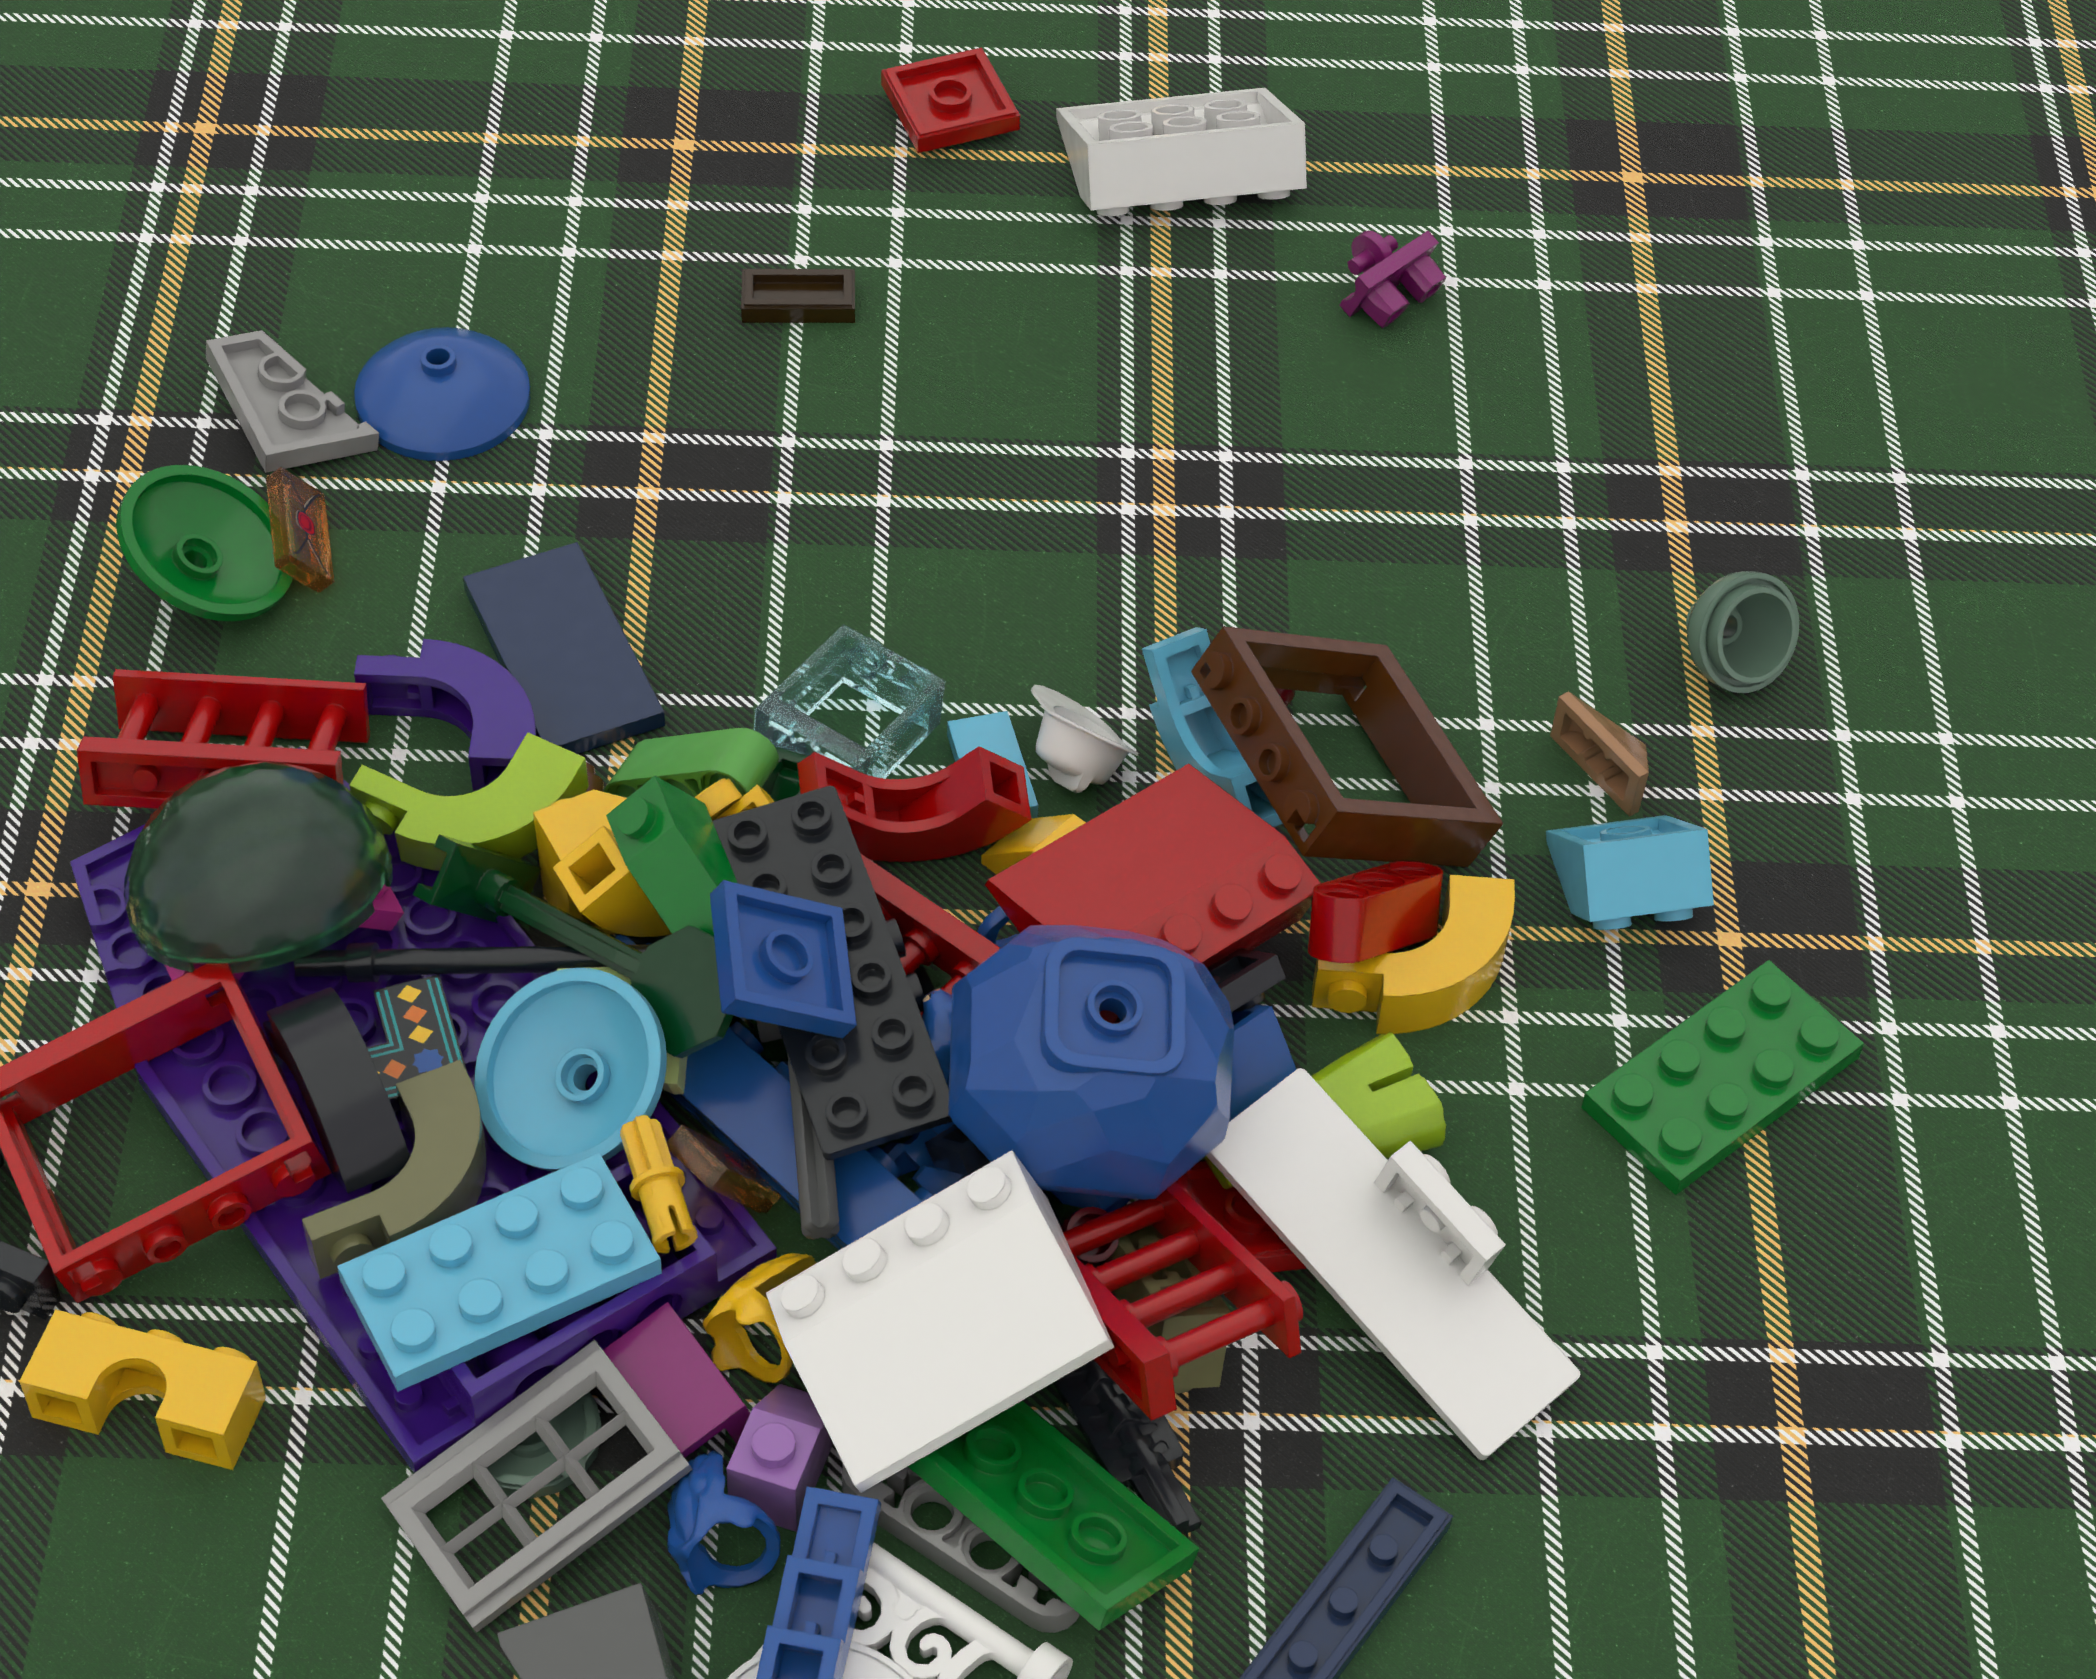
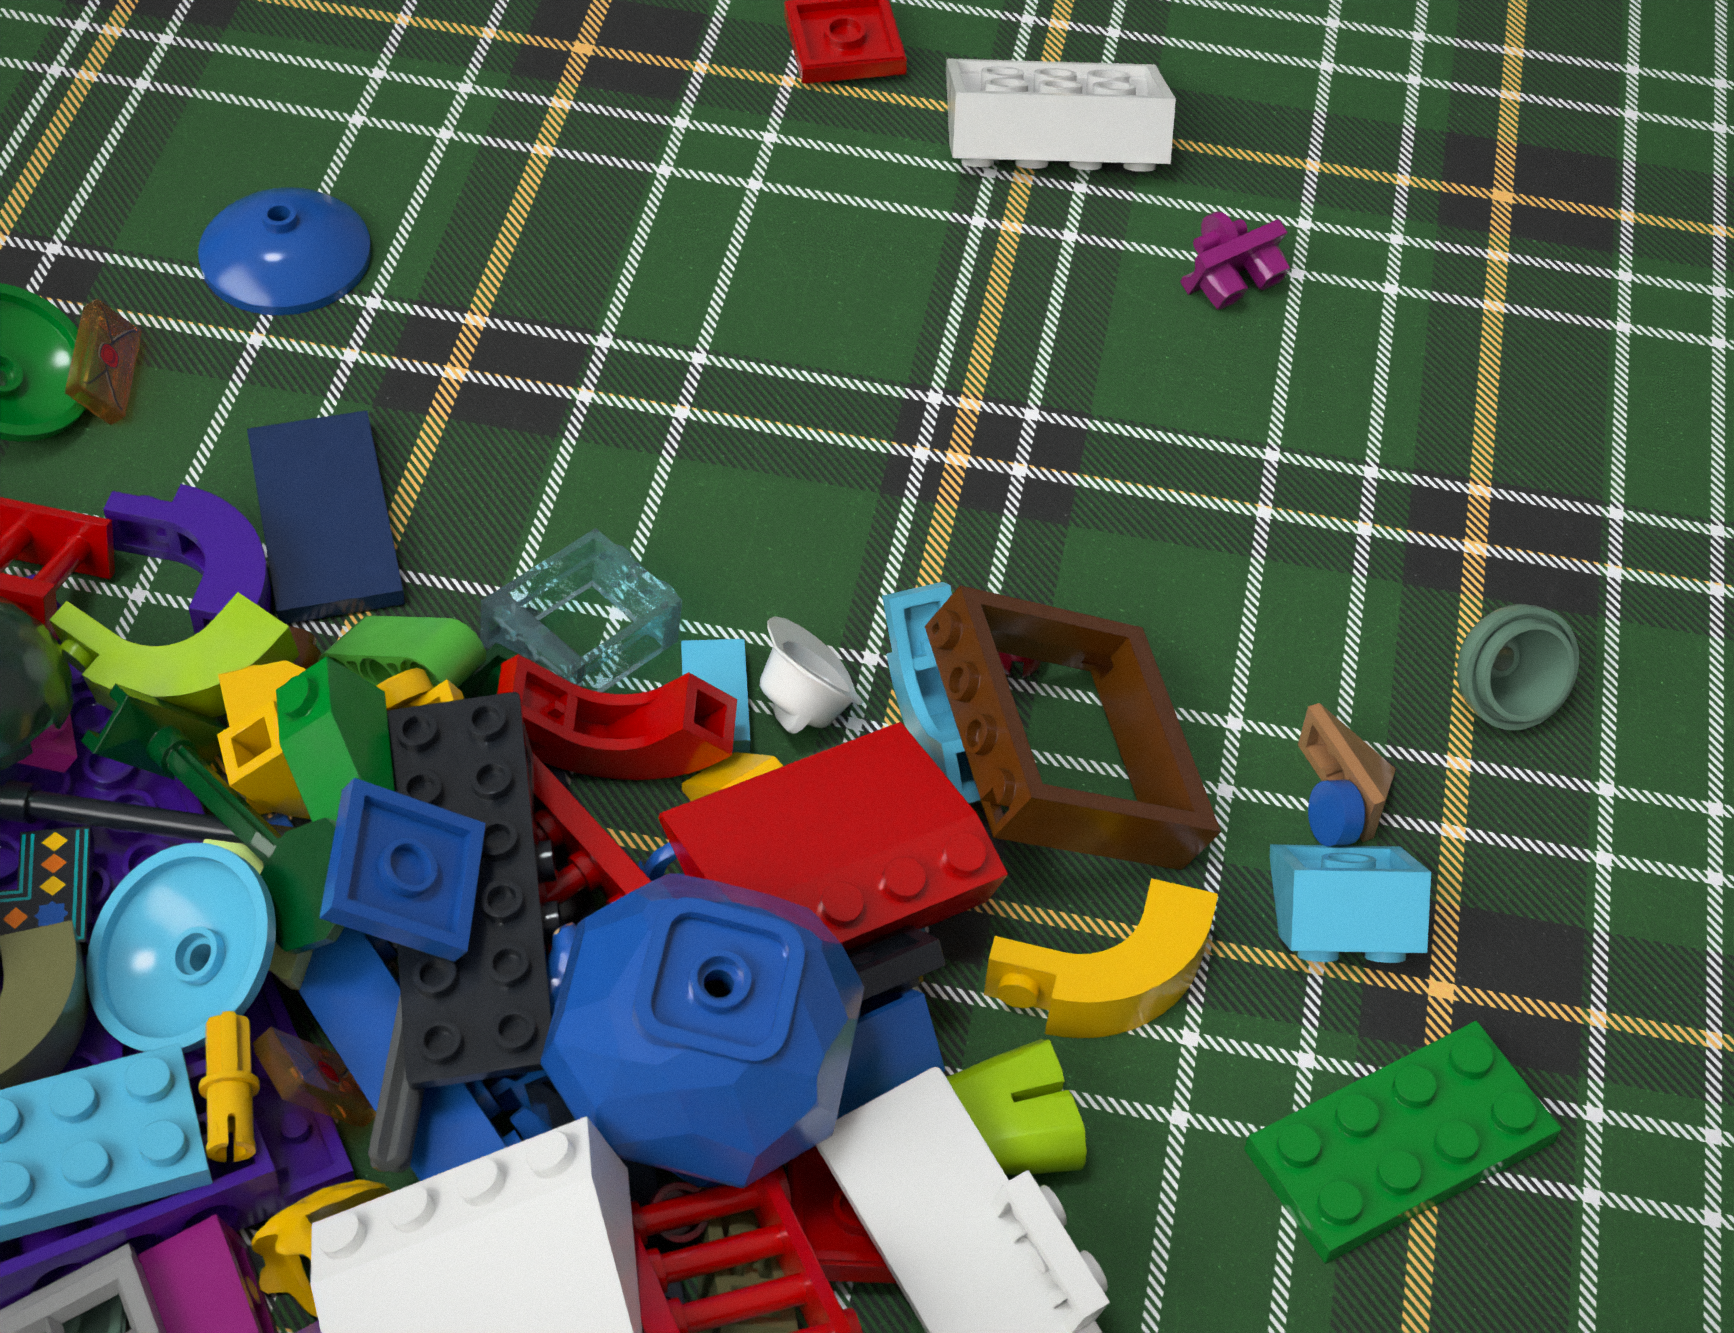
camera: 10 degrees right, 0 degrees up
light grey wing [206,330,379,473] -> none
dark brown tile [741,269,855,323] -> none
red beam [1308,861,1443,963] -> none
none -> blue tile [1308,780,1365,846]

